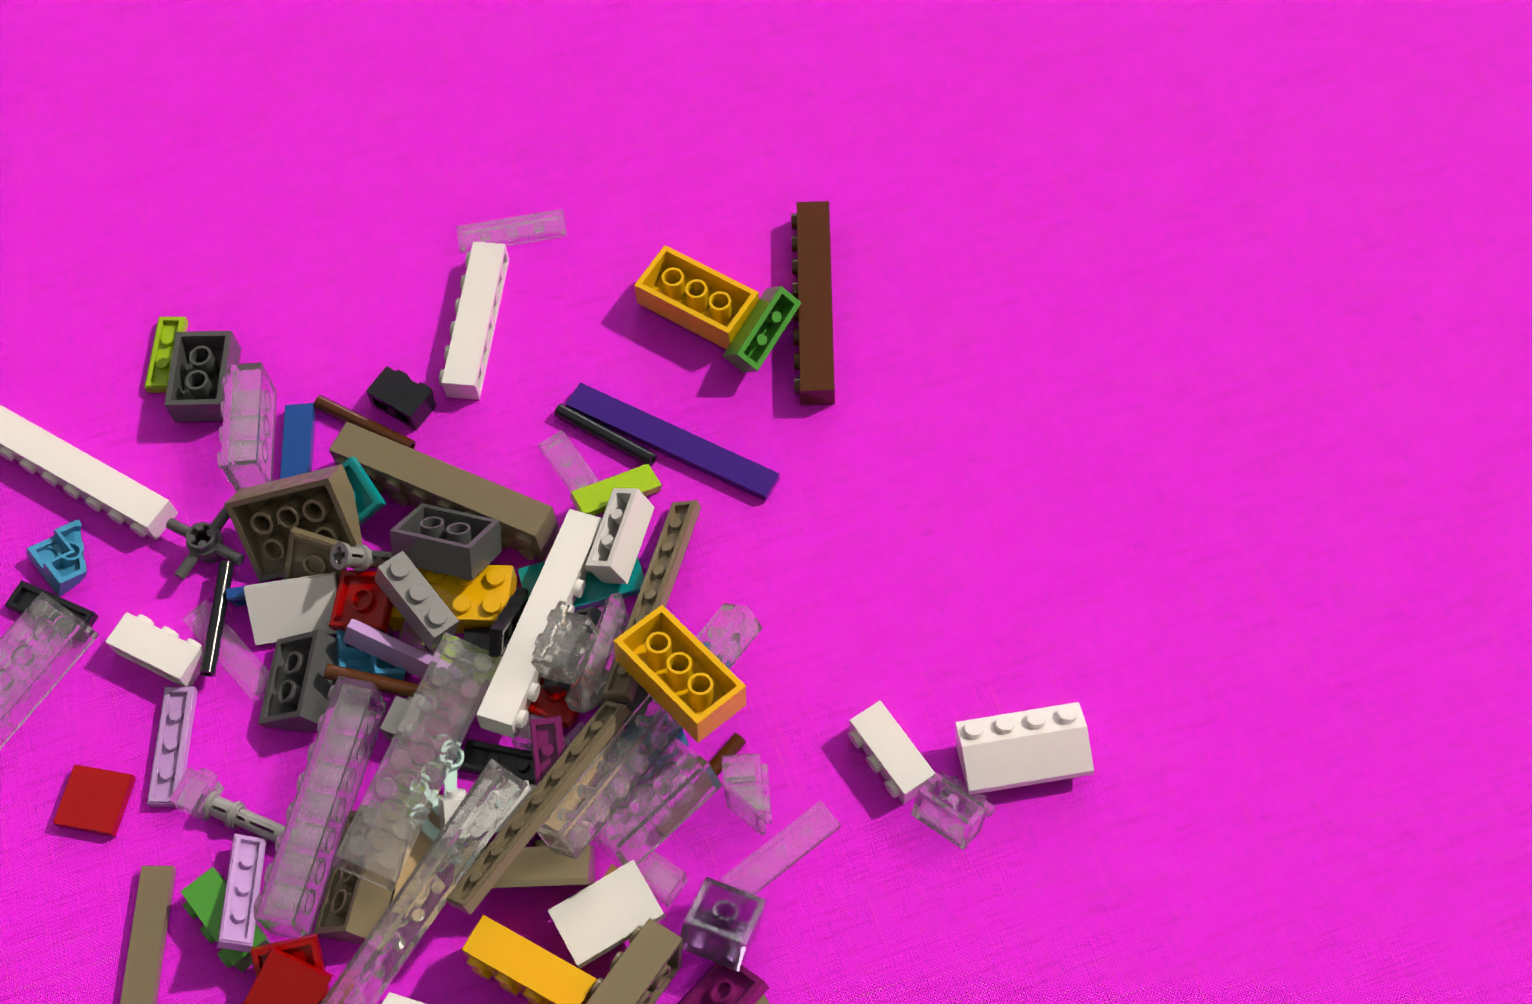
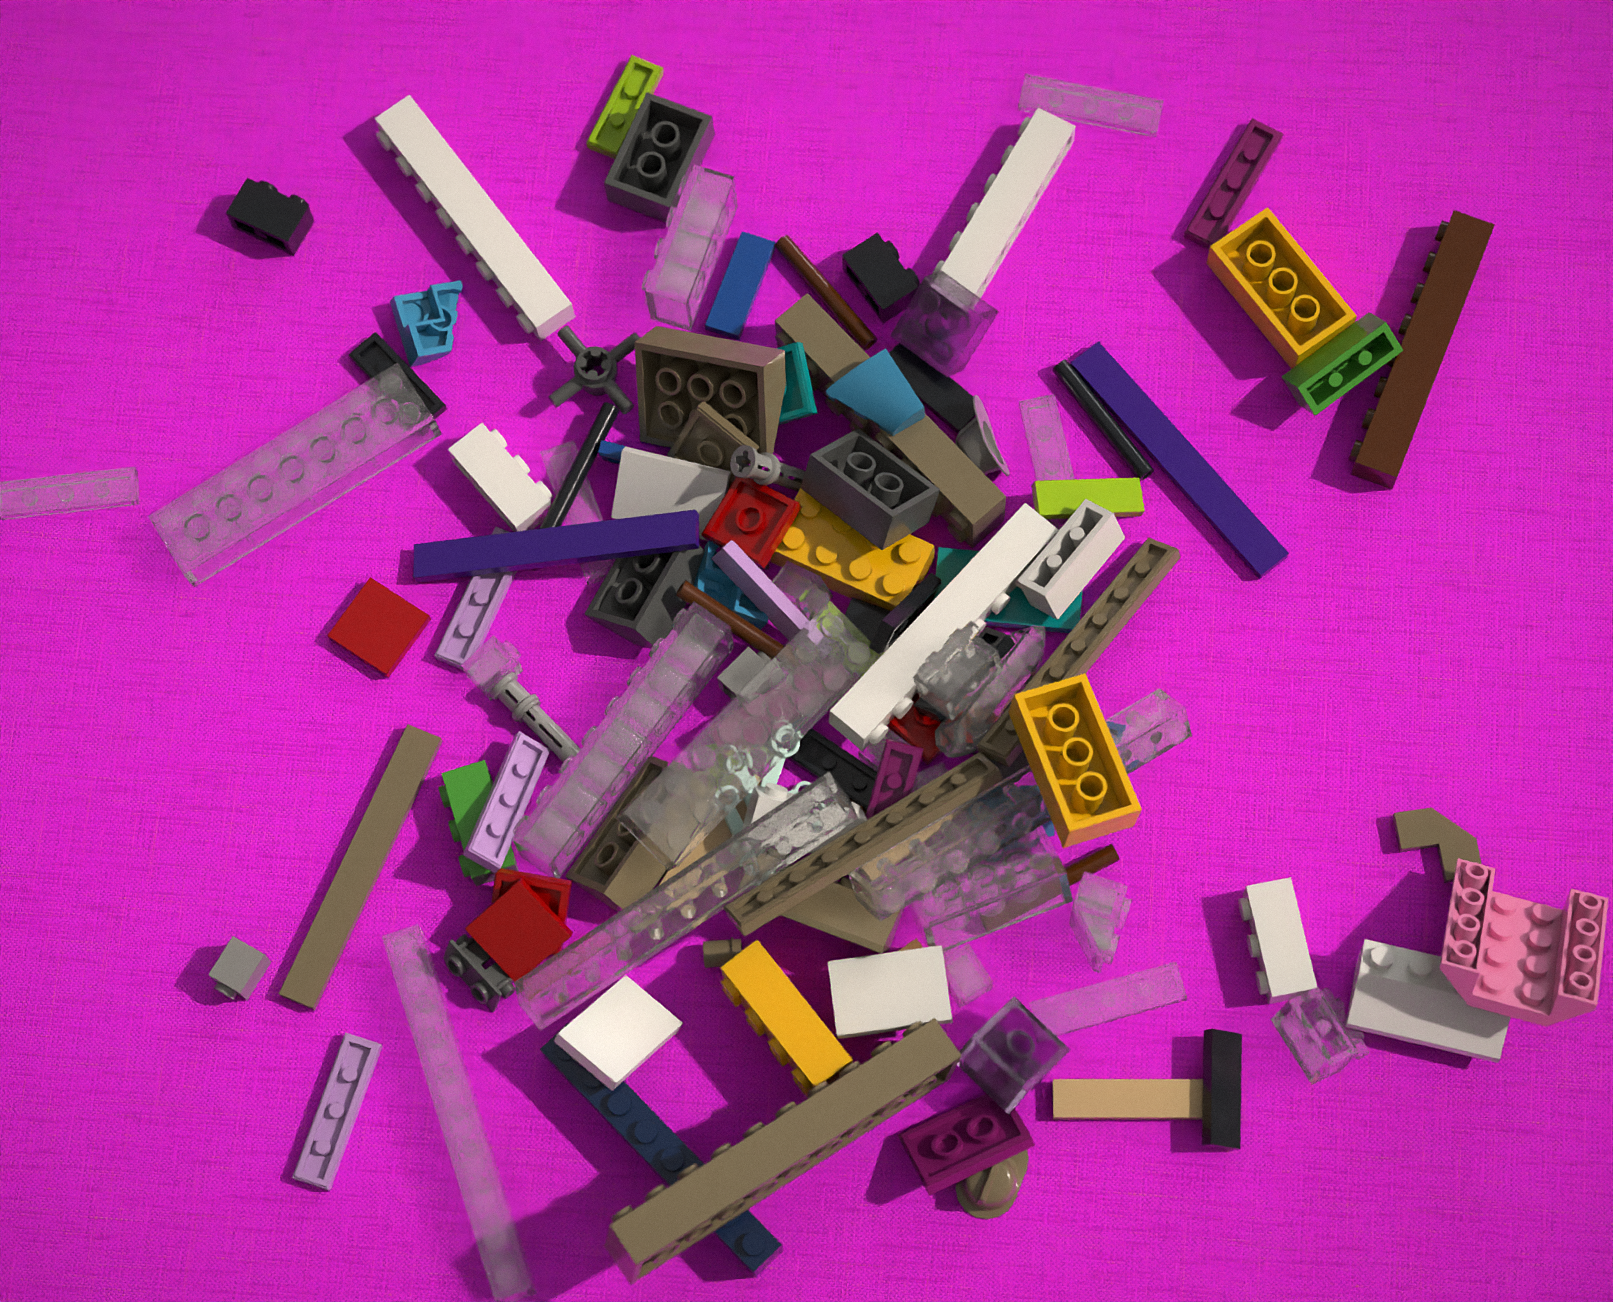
camera: 25 degrees right, 10 degrees up
light grey brick [375,551,459,651] -> none
none -> dark purple tile [413,510,699,583]
none -> dark tan piece [703,937,742,968]
none -> dark azure slope [826,348,925,436]
none -> black tile [889,338,976,434]
none -> clear purple brick [890,270,999,377]
none -> light grey piece [955,395,1010,476]
none -> tan tile [1052,1079,1203,1120]
none -> magenta tile [1184,118,1283,250]
none -> black tile [1202,1029,1242,1150]
none -> dark tan tile [1392,807,1481,883]
none -> bright pink slope [1439,859,1609,1026]

